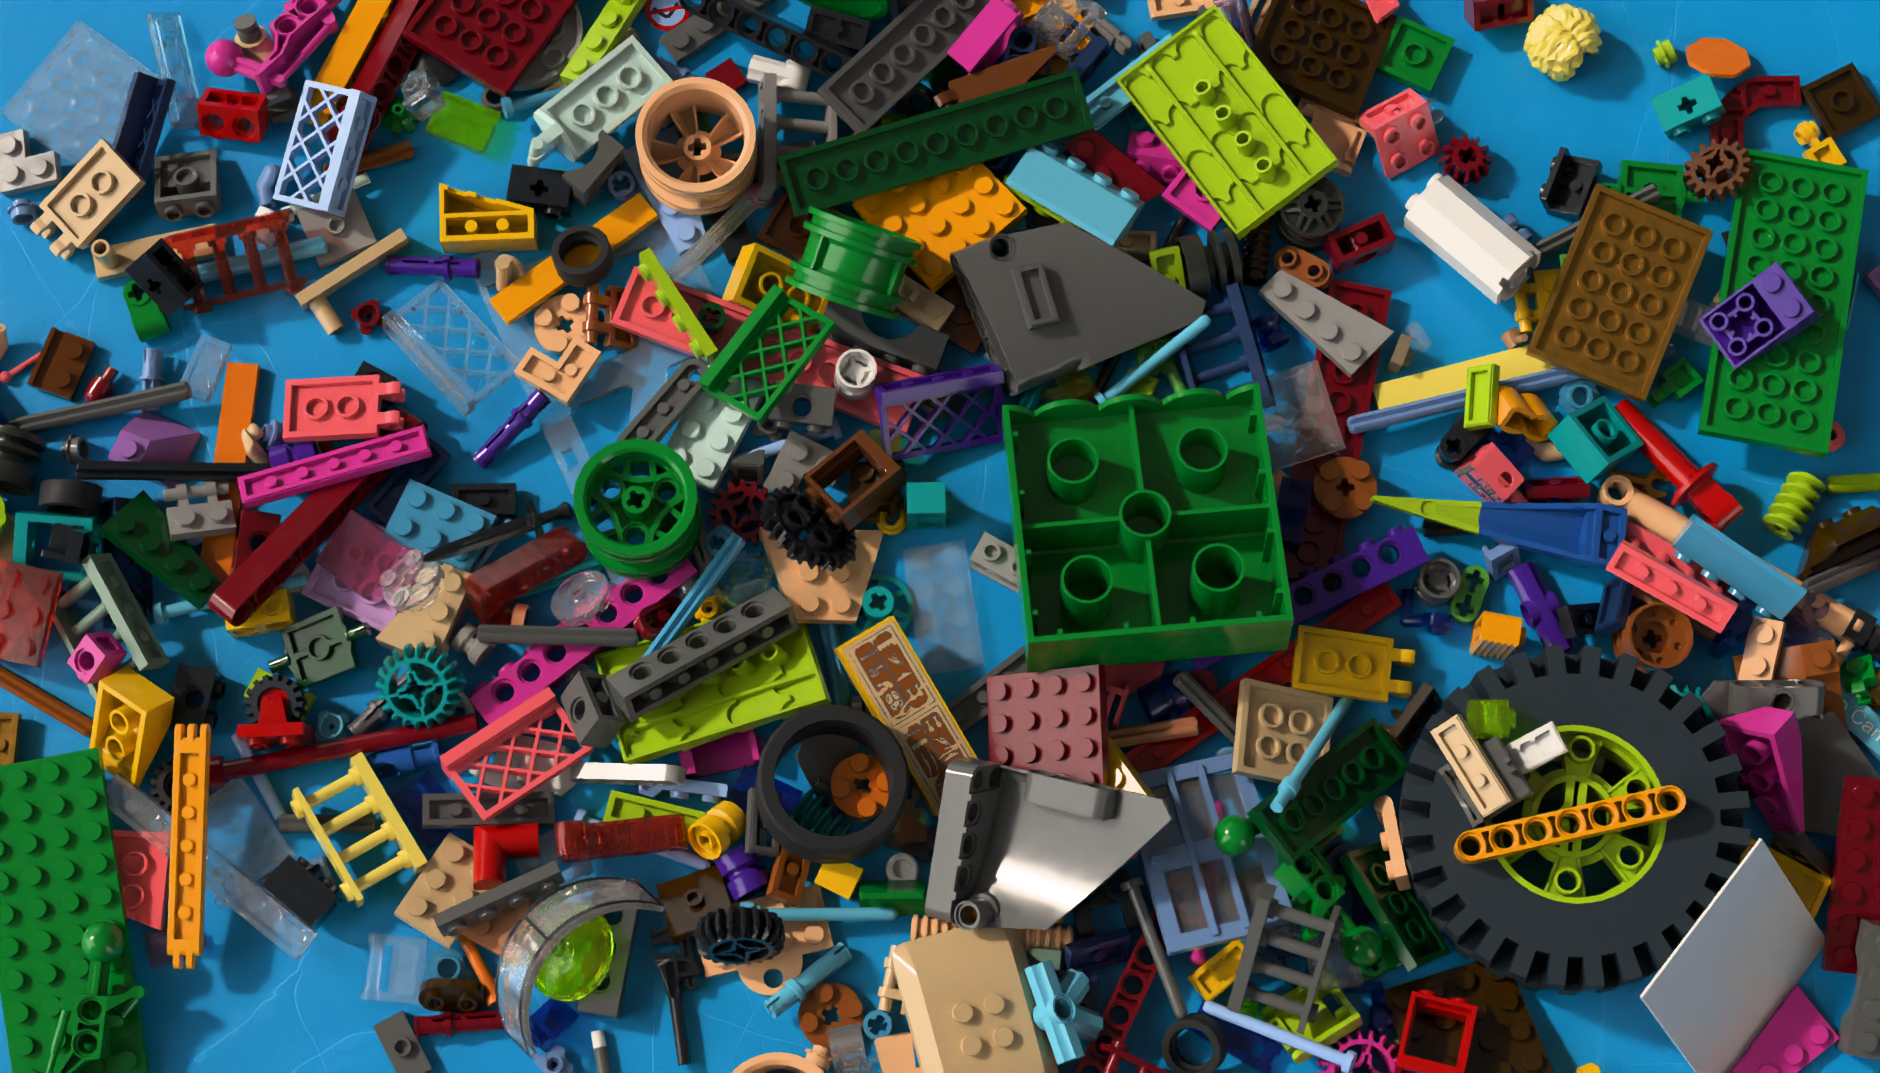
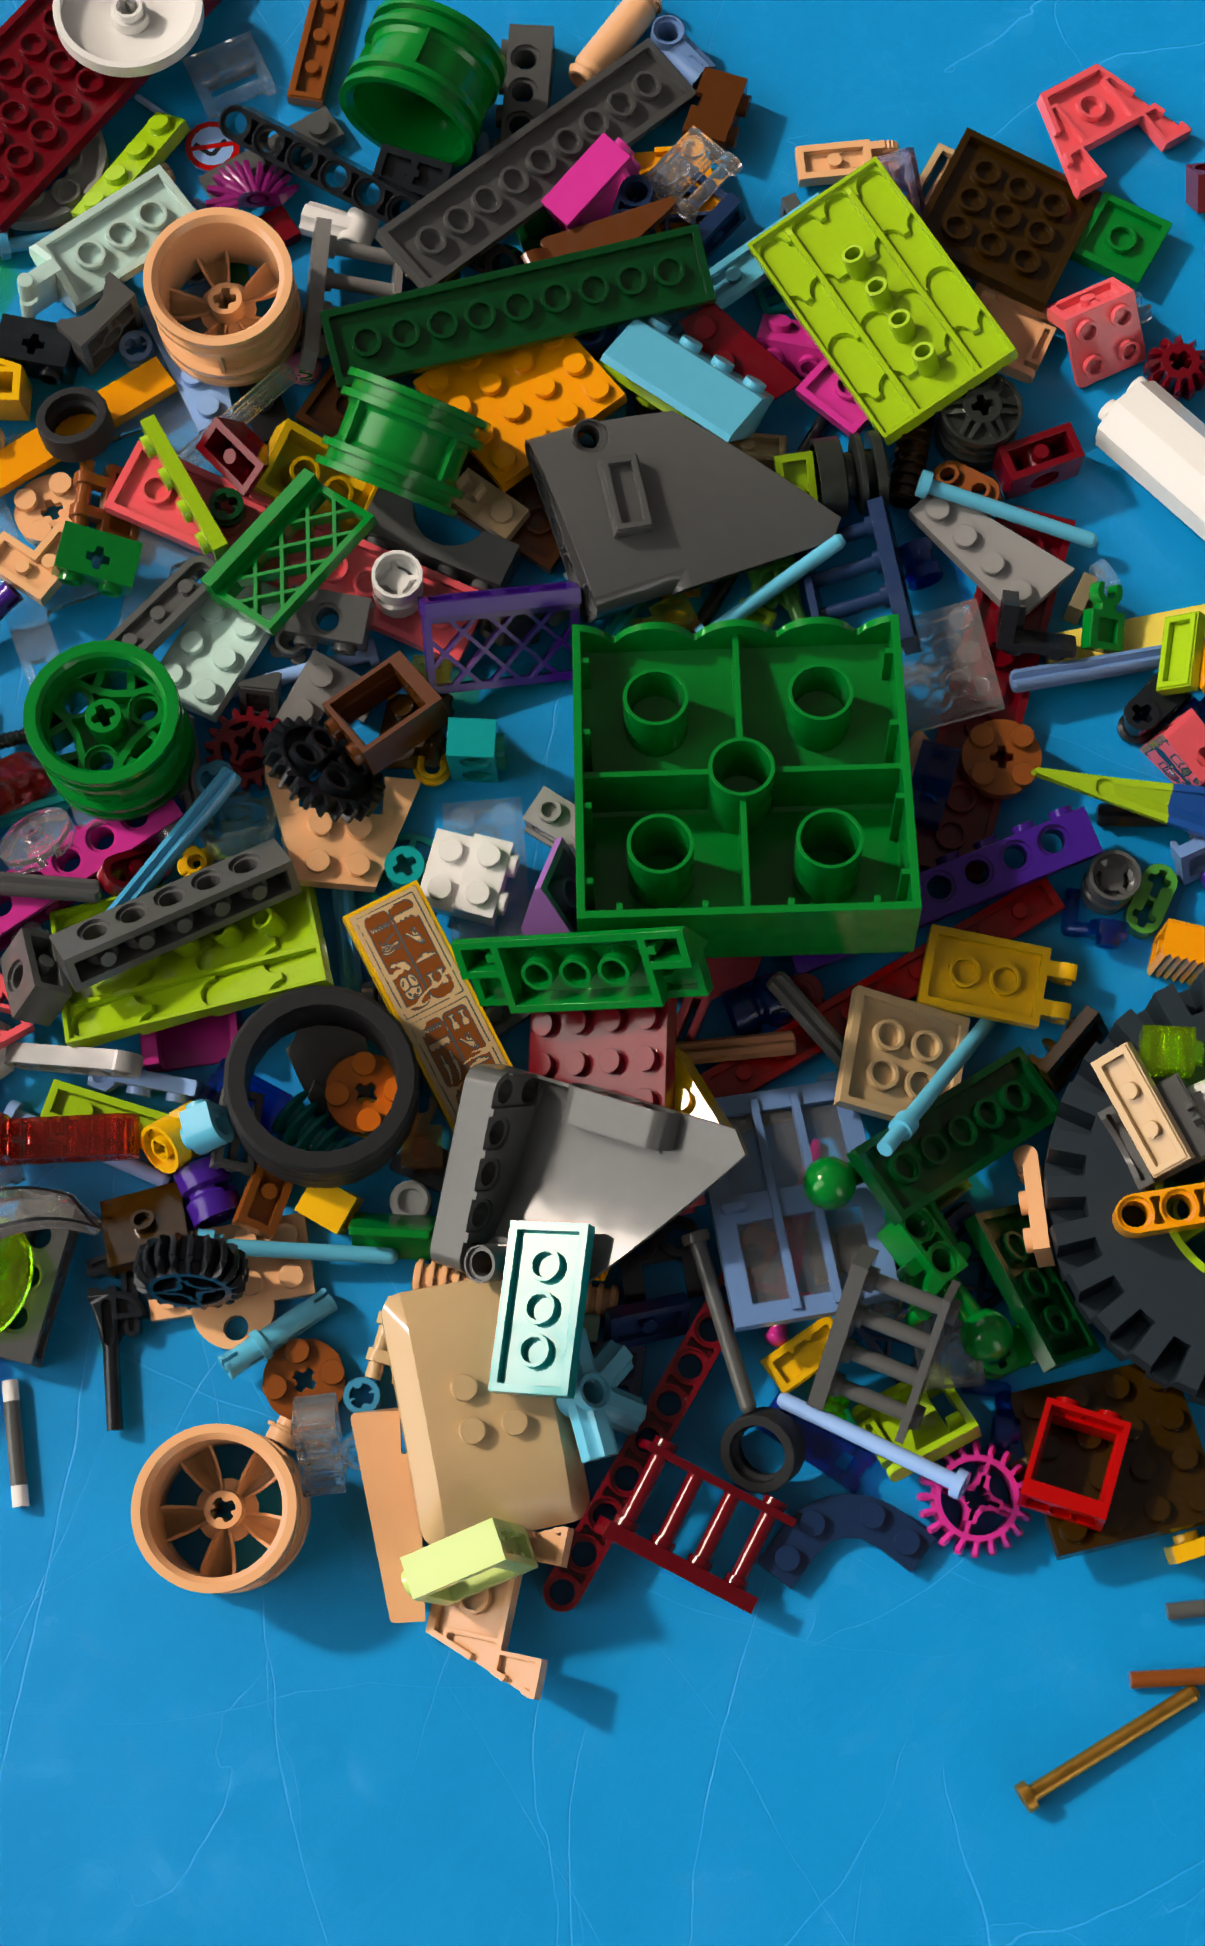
camera: 10 degrees right, 0 degrees up
light grey axle [1081,7,1133,55] -> none
none -> green brick [51,521,143,598]
none -> medium azure plate [178,1099,234,1155]
none -> dark red slope [195,416,269,497]
none -> magenta hair [205,160,300,209]
none -> white plate [420,828,520,927]
none -> green slope [451,926,714,1014]
none -> plate [488,1220,595,1399]
none -> slope [520,837,578,935]
none -> medium azure bar [915,470,1098,548]
none -> black bracket [995,590,1077,661]
none -> green plate [1081,581,1125,654]

